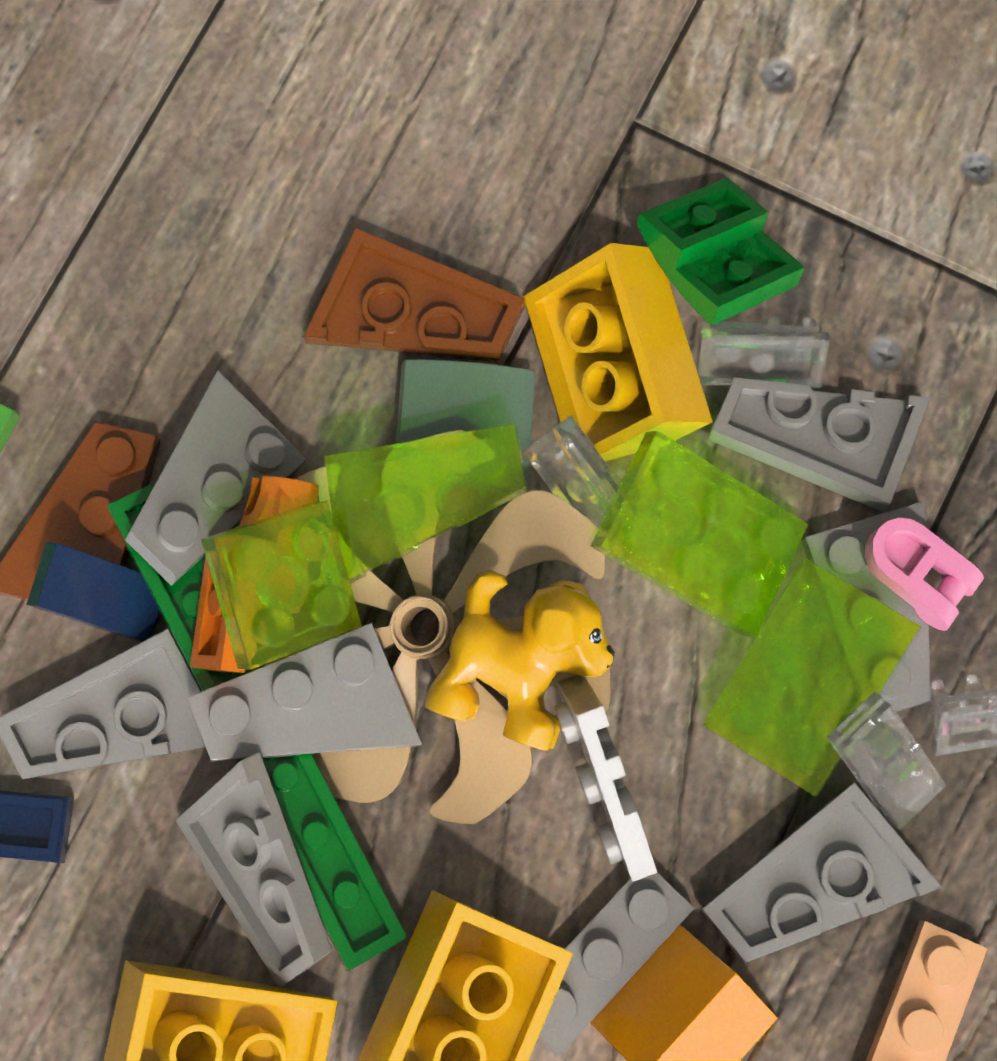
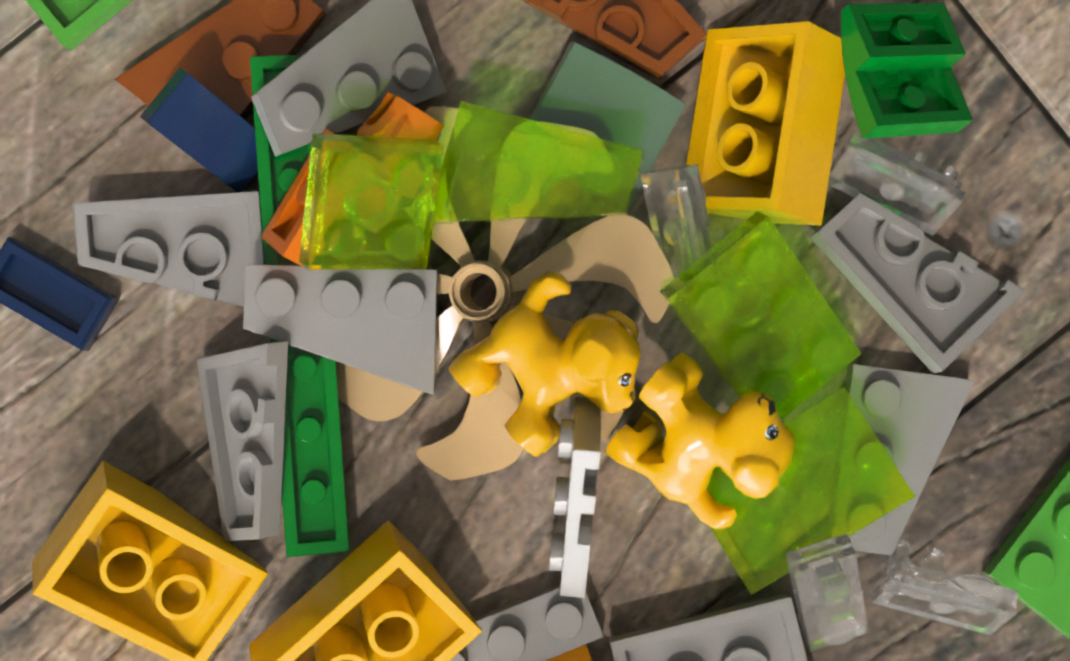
camera: 20 degrees right, 10 degrees up
bright pink plate [865,518,984,631] -> none
none -> yellow animal [605,352,795,530]

